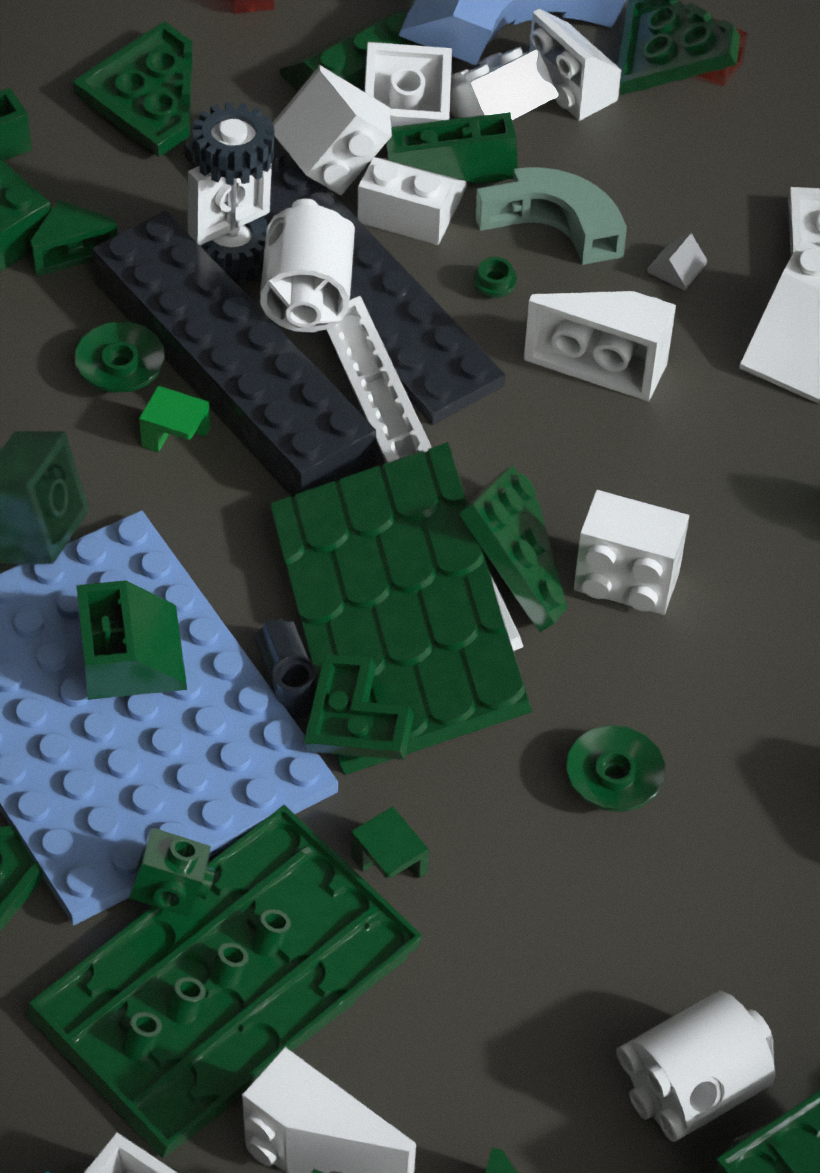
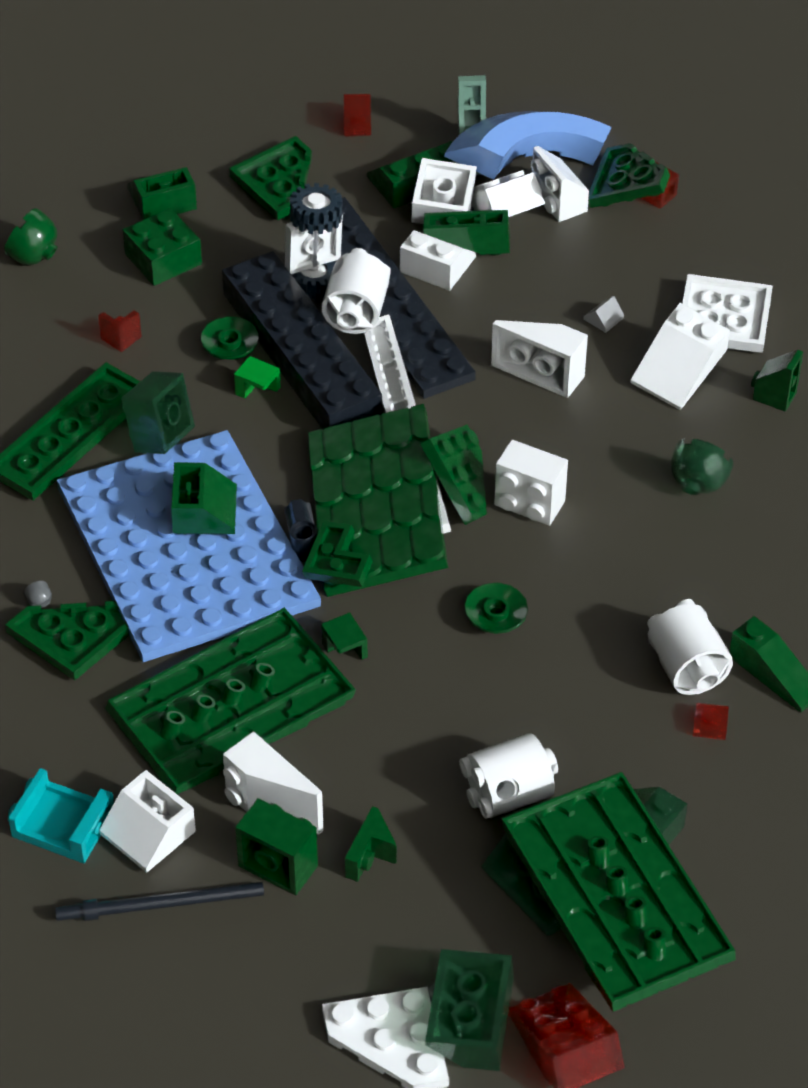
camera: 10 degrees right, 5 degrees down
dark green slope [30,200,118,277] -> none
dark green brick [129,827,215,917] -> none
white slope [271,66,392,195] -> none
dark green plate [473,257,517,298] -> none
sand green arch [475,167,627,265] -> none

